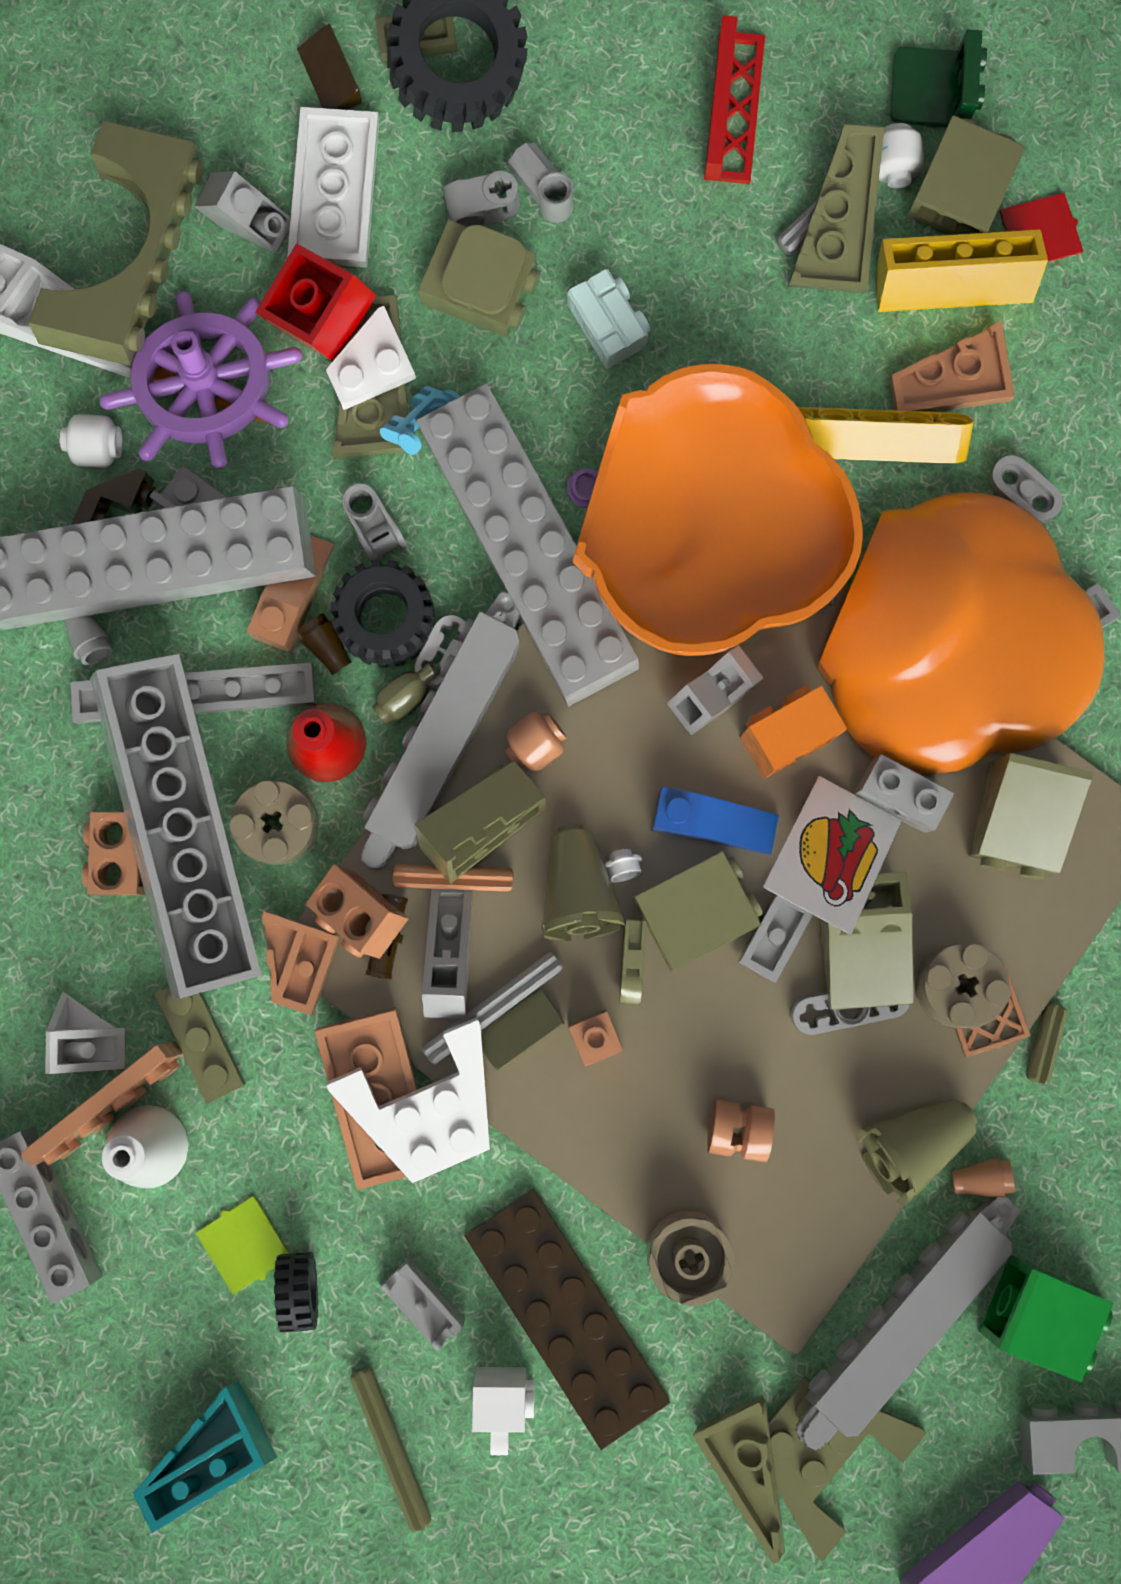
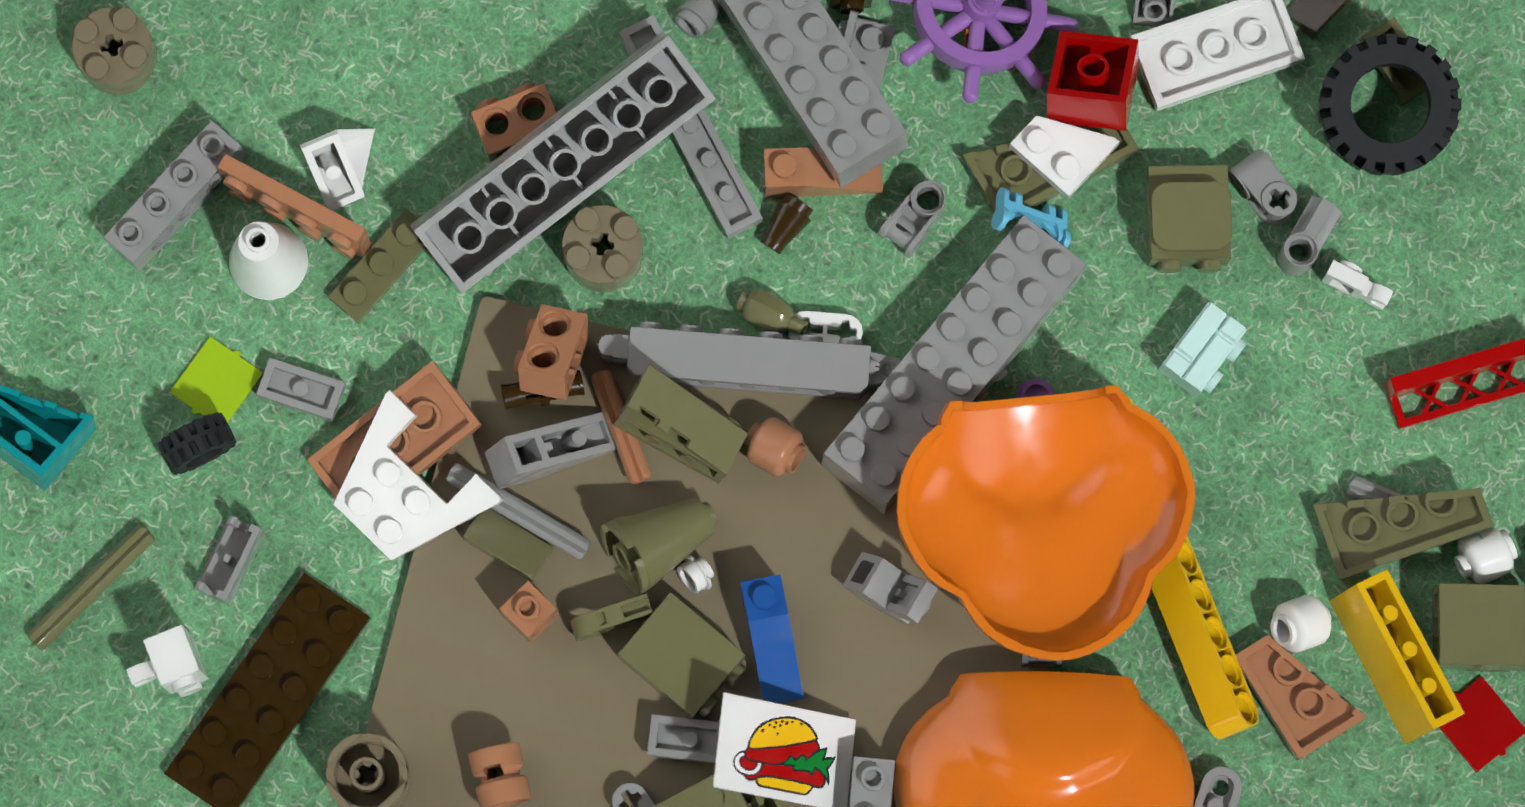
camera: 65 degrees right, 5 degrees down
nougat wing [262,911,340,1015] -> none
red cone [286,703,367,782] -> none
black tyre [330,559,436,668] -> none
orange piece [740,685,847,779] -> none
none -> light grey plate [256,357,346,422]
none -> white head [1270,595,1331,653]
none -> white plate [1322,260,1393,311]

